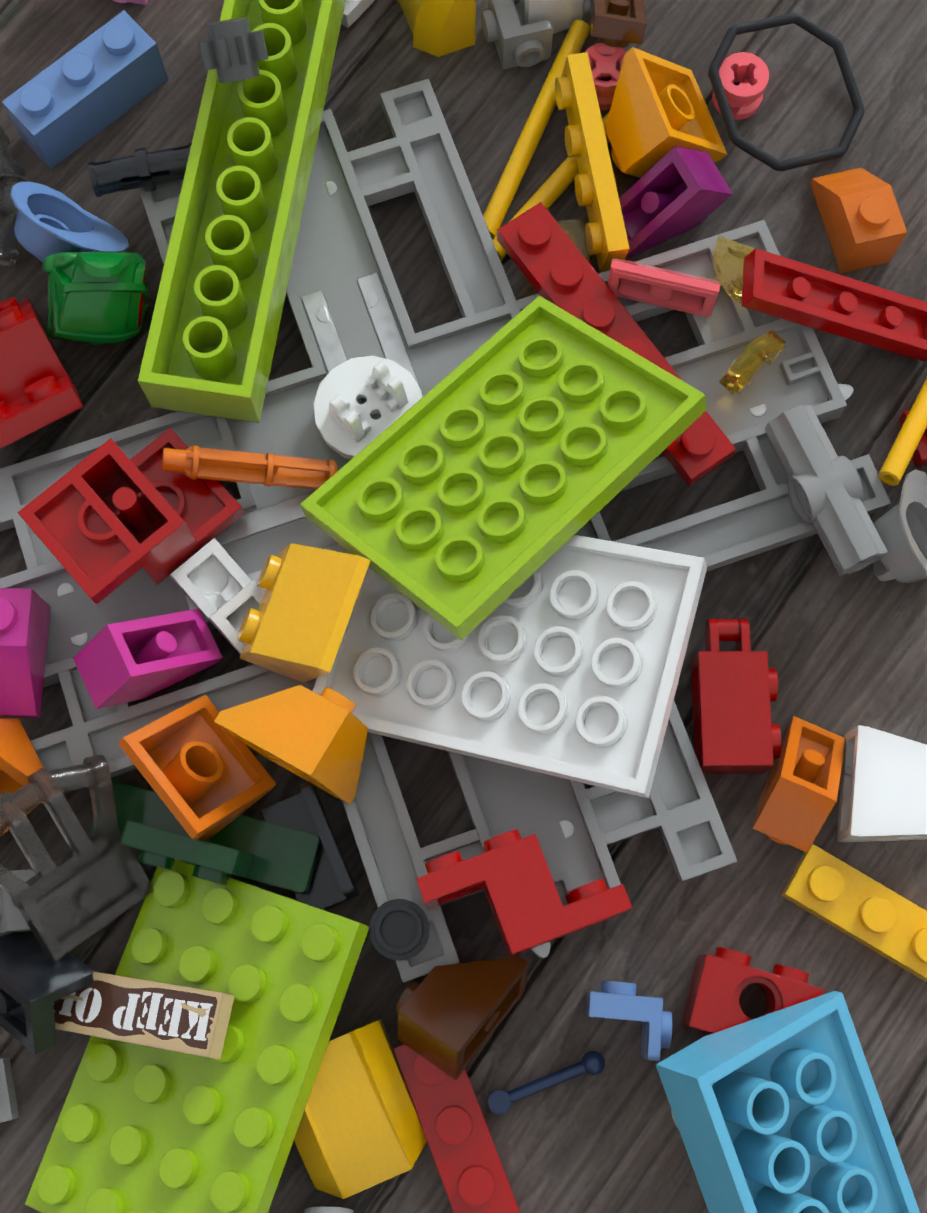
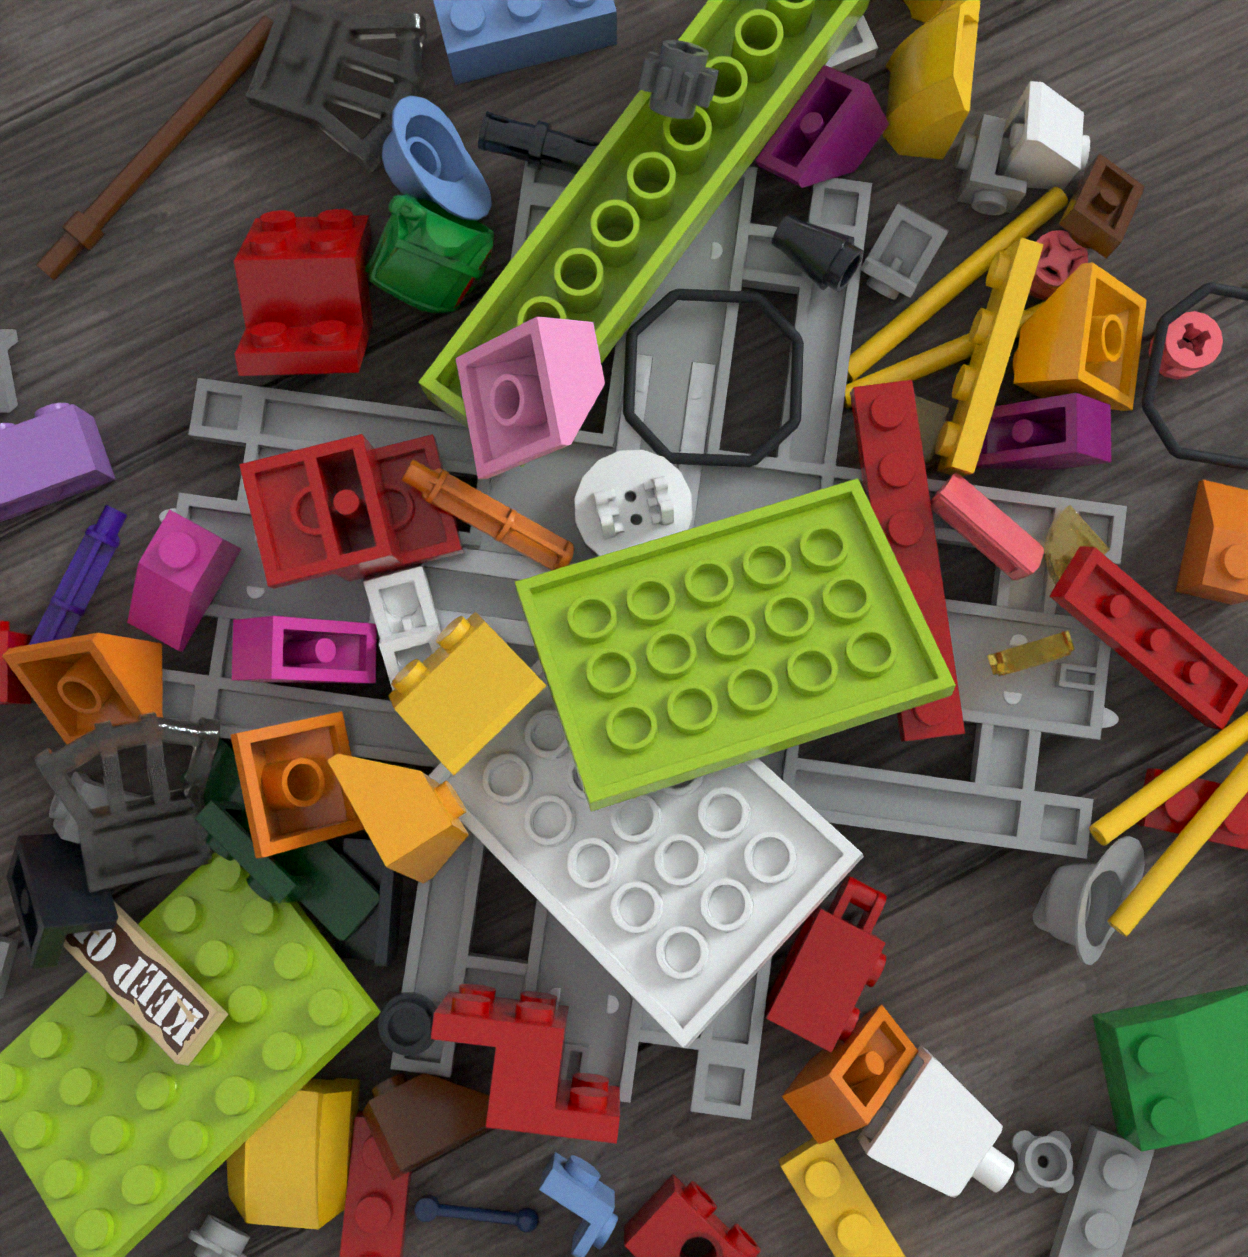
camera: 25 degrees right, 10 degrees up
light grey piece [765,405,888,576] -> none
none -> bright pink slope [456,317,605,479]
none -> black piece [623,288,804,467]
none -> magenta slope [755,65,889,188]
none -> black cone [771,214,864,292]
none -> light grey bracket [860,203,949,300]

